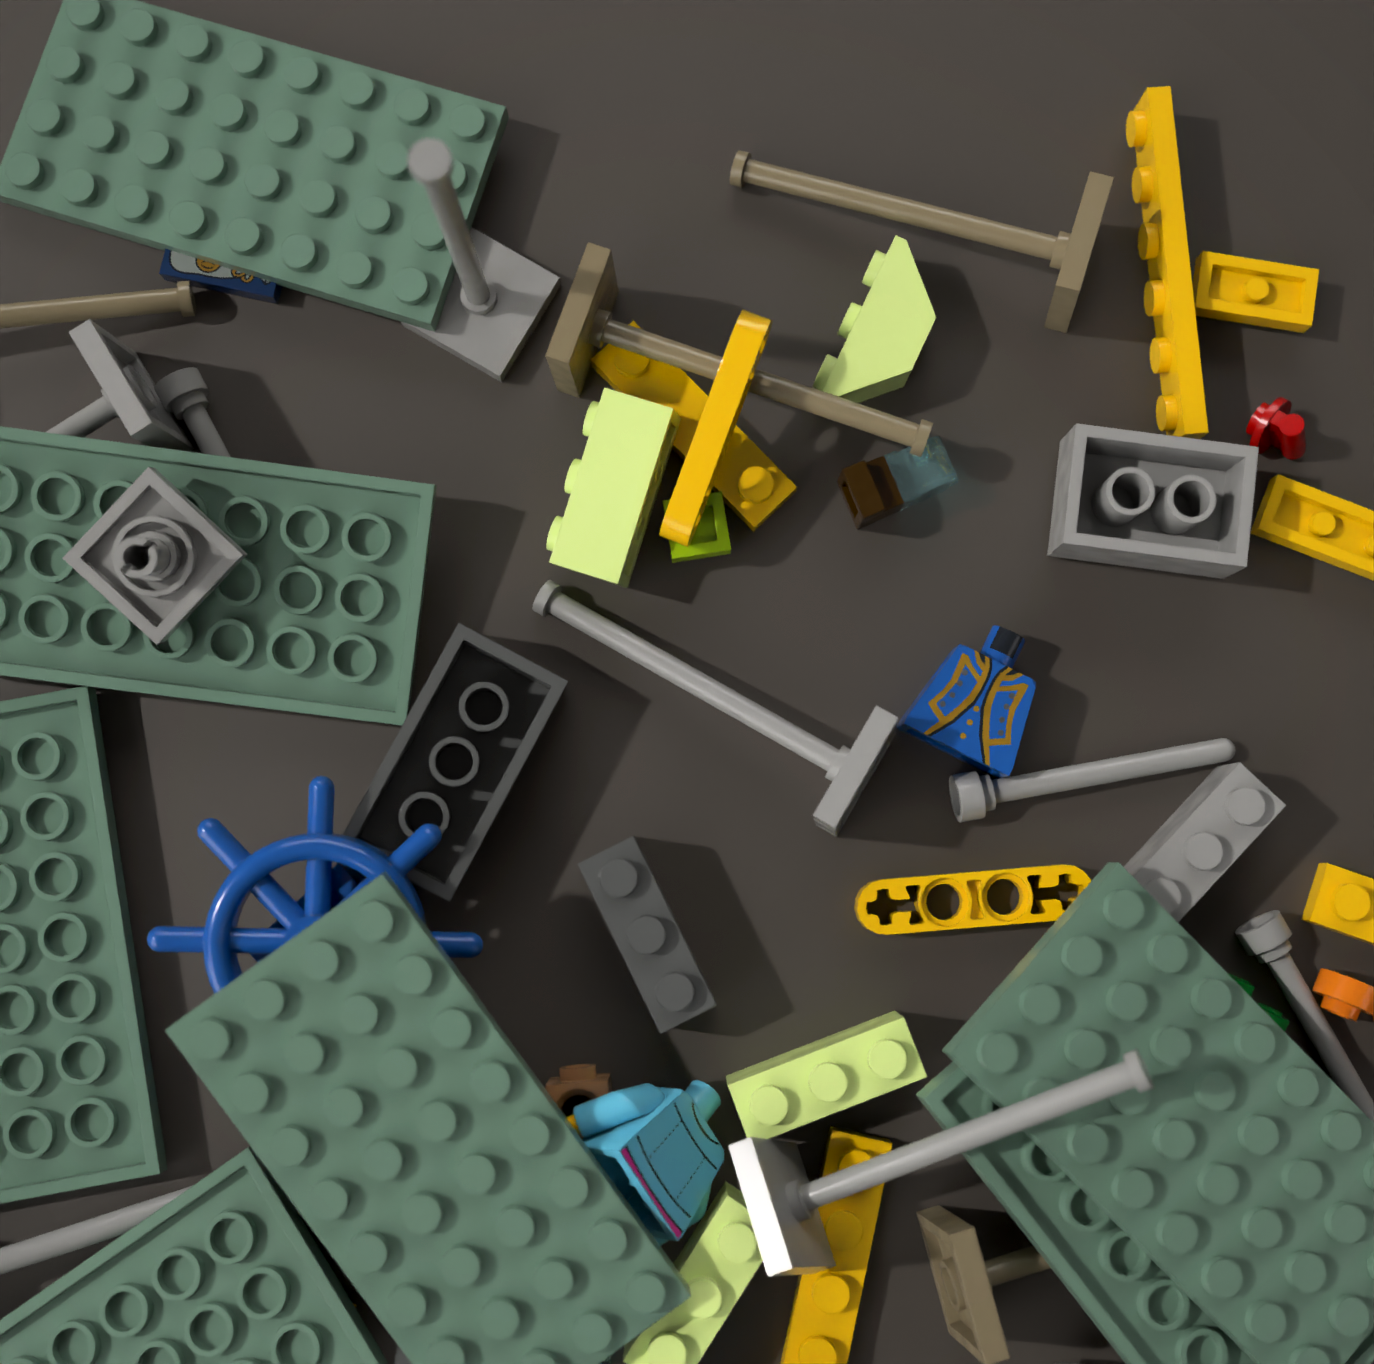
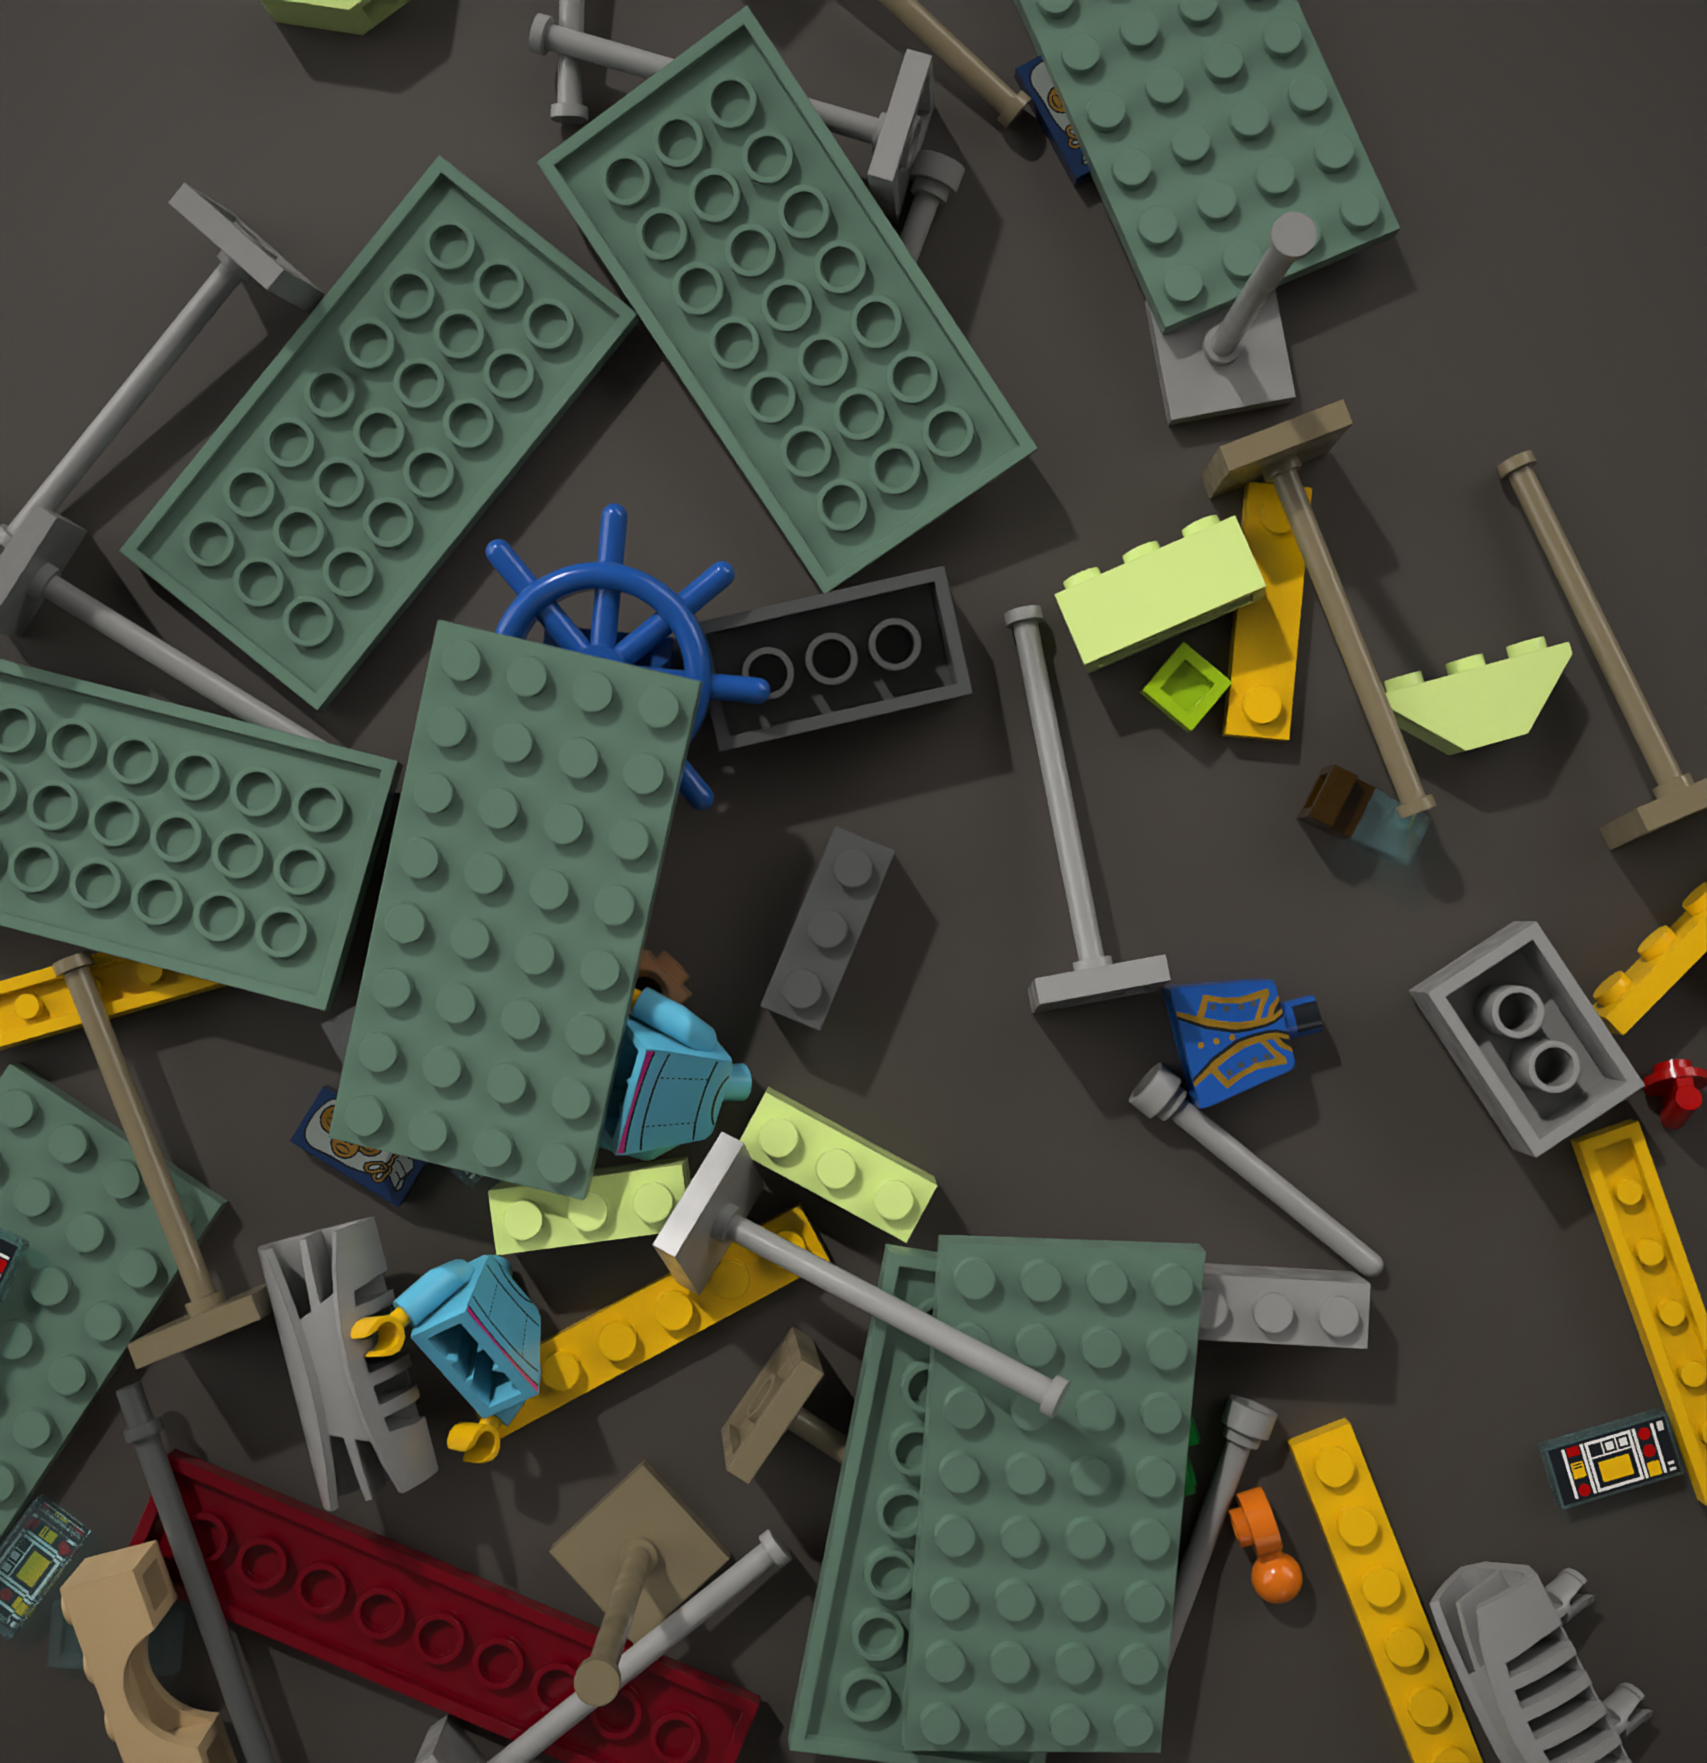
camera: 50 degrees right, 5 degrees up
light grey plate [62,467,248,645] -> none
yellow beam [659,309,773,547] -> none
yellow beam [854,864,1091,935] -> none

